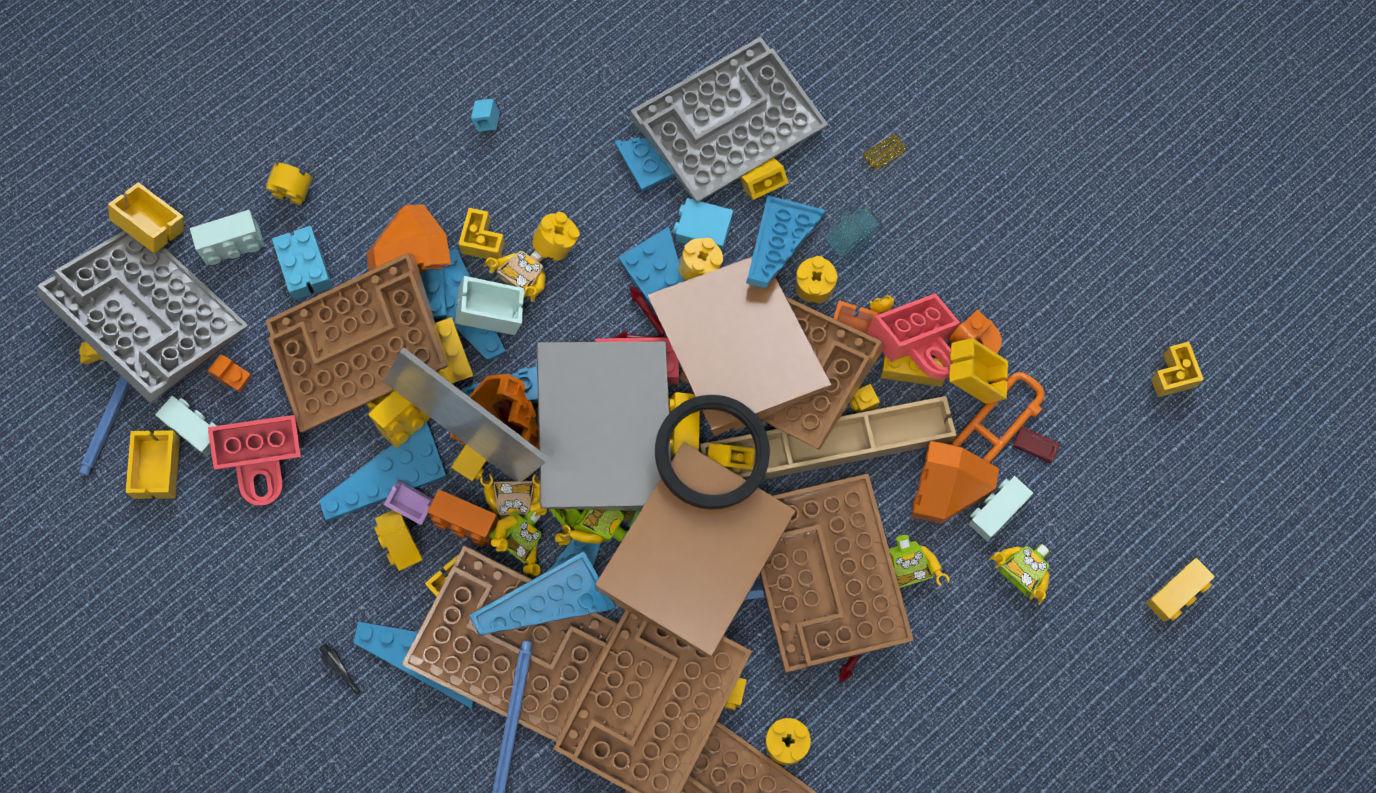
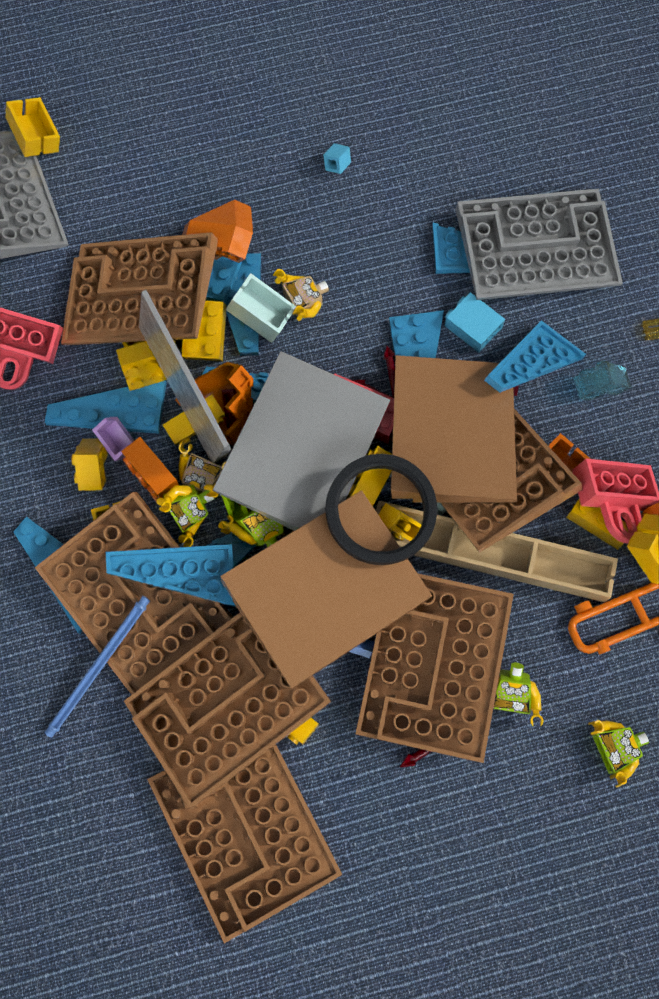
camera: 30 degrees right, 0 degrees up
light aqua piece [190,210,265,265] -> none
orange brick [207,354,252,393] -> none
yellow brick [266,163,313,205] -> none
medium azure piece [272,226,333,301] -> none
yellow brick [458,208,505,259] -> none
yellow brick [532,212,580,261] -> none
yellow brick [678,238,723,281] -> none
yellow brick [740,158,789,200] -> none
yellow brick [765,718,811,766] -> none
yellow brick [795,256,837,304] -> none
yellow brick [850,384,880,413] -> none
yellow plate [869,295,894,313] -> none
orange panel [911,441,999,524] -> none
light aqua brick [969,476,1033,542] -> none

